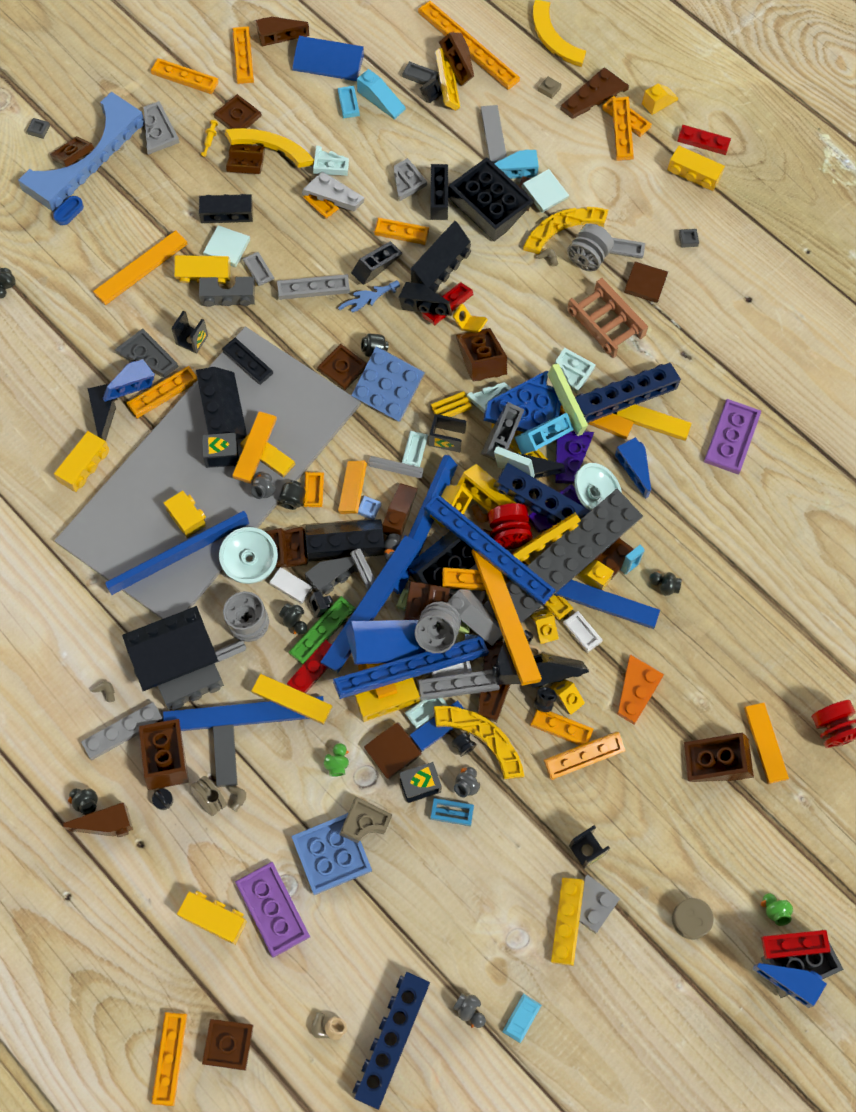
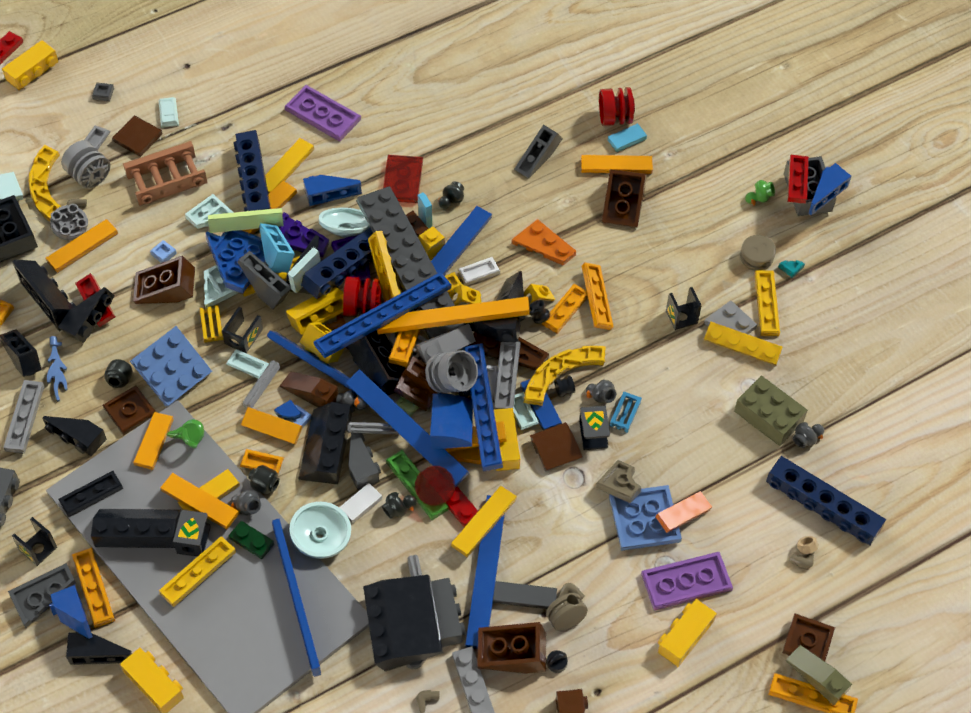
camera: 75 degrees left, 10 degrees down
yellow brick [163,490,206,538] -> none
light grey wheel [223,591,269,642] -> none
reddish brown slope [265,527,308,568] -> none
black tile [309,591,333,618] -> none
bright green animal [324,743,349,777] -> none
yellow bracket [453,304,488,332] -> none
medium azure tile [502,993,542,1044] -> none
none -> black slope [42,416,107,456]
none -> light orange tile [45,219,118,273]
none -> light grey tile [50,204,88,240]
none -> light orange tile [133,412,174,470]
none -> light blue tile [150,240,177,263]
none -> light aqua tile [158,97,179,128]
none -> yellow plate [159,536,236,607]
none -> bright green piece [167,419,204,448]
none -> dark green plate [228,521,274,559]
none -> blue tile [274,400,302,420]
none -> clear red tile [383,155,423,203]
none -> clear red tile [415,466,455,506]
none -> dark grey slope [514,124,563,178]
none -> medium azure tile [608,124,647,152]
none -> tile [655,491,712,533]
none -> olive brick [734,375,808,446]
none -> yellow tile [754,270,780,336]
none -> teal tile [778,260,805,278]
none -> olive slope [786,645,852,705]

